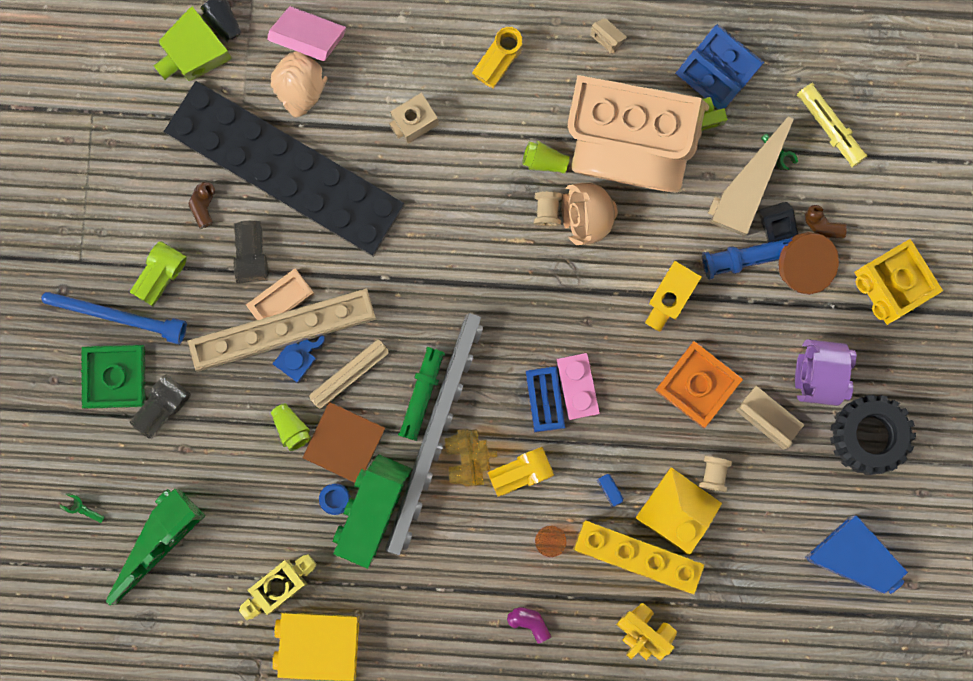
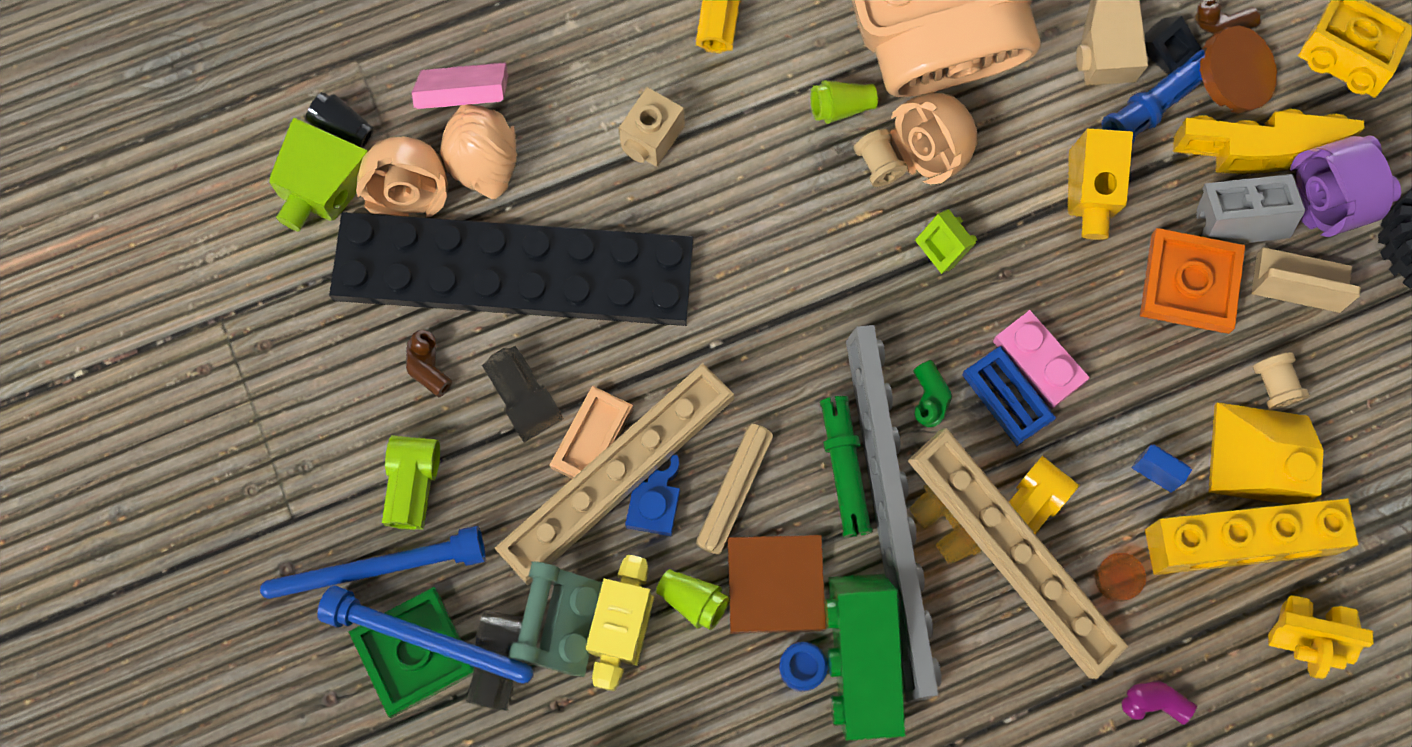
camera: 30 degrees left, 10 degrees down
none -> blue piece [317,585,534,684]
none -> light nougat cylinder [356,136,448,218]
none -> sand green plate [509,562,602,677]
none -> light yellow piece [585,555,655,691]
none -> tan tile [908,428,1128,679]
none -> green arm [913,360,952,427]
none -> lime tile [915,209,977,274]
none -> yellow slope [1173,109,1364,174]
none -> light grey hinge [1196,174,1305,244]

